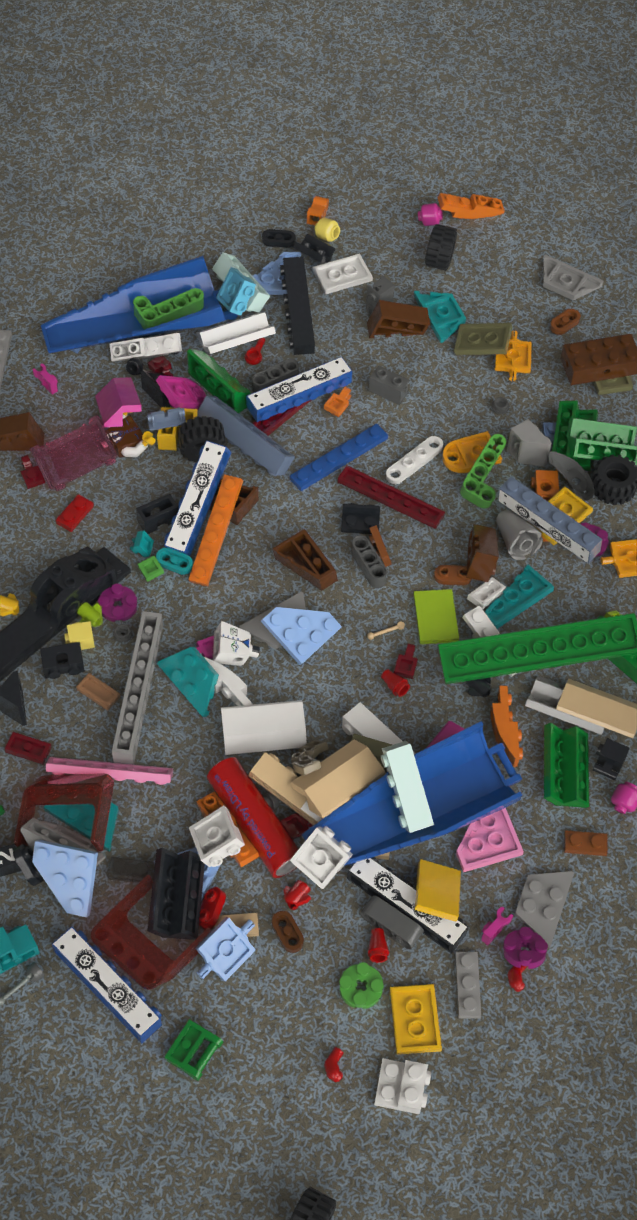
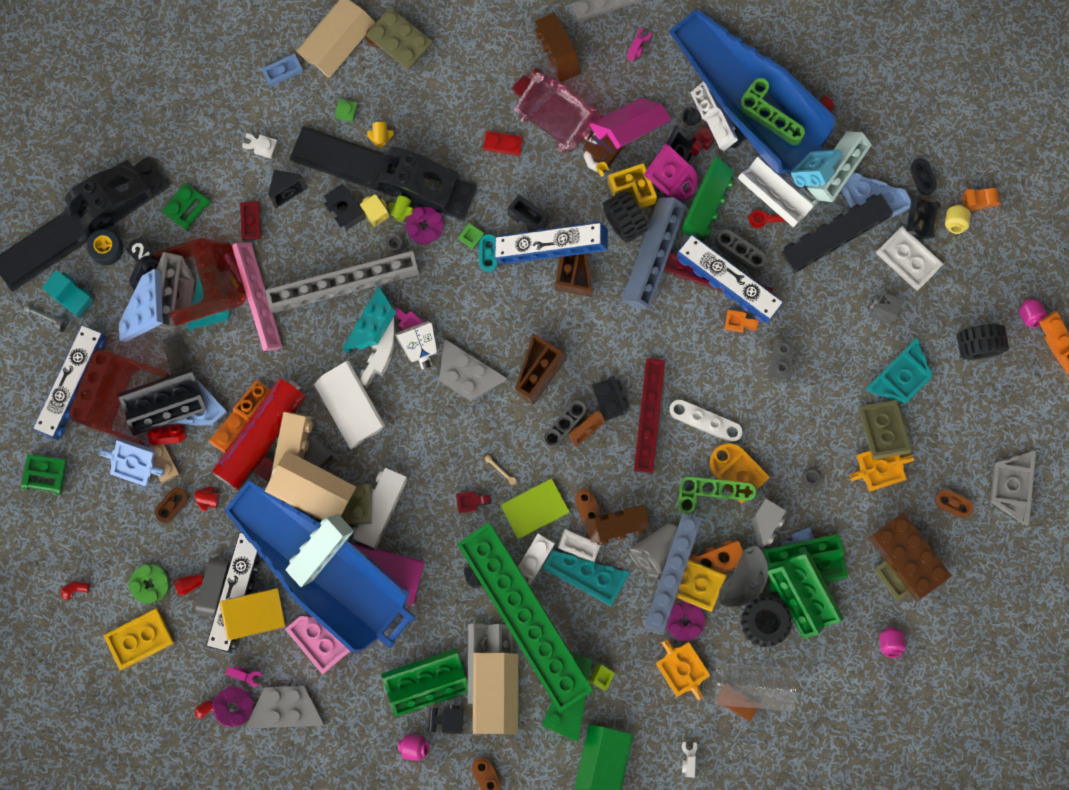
camera: 70 degrees right, 20 degrees up
medium nougat tile [76,673,121,711] -> none
teal tile [130,530,154,557] -> none
sand blue hinge [146,407,186,431] -> none
orange plate [188,474,243,587] -> none
white plate [189,805,245,867] -> none
light blue plate [261,607,342,665] -> none
blue plate [290,424,388,491] -> none
white plate [290,826,353,889] -> none
dark tan tile [291,740,329,775] -> none
reddish brown wedge [367,300,430,338] -> none
white plate [374,1058,431,1114] -> none
red cone [381,669,410,697] -> none
light grey plate [455,952,481,1019] -> none
orange slope [490,686,523,767] -> none
dark orange plate [564,830,608,856] -> none

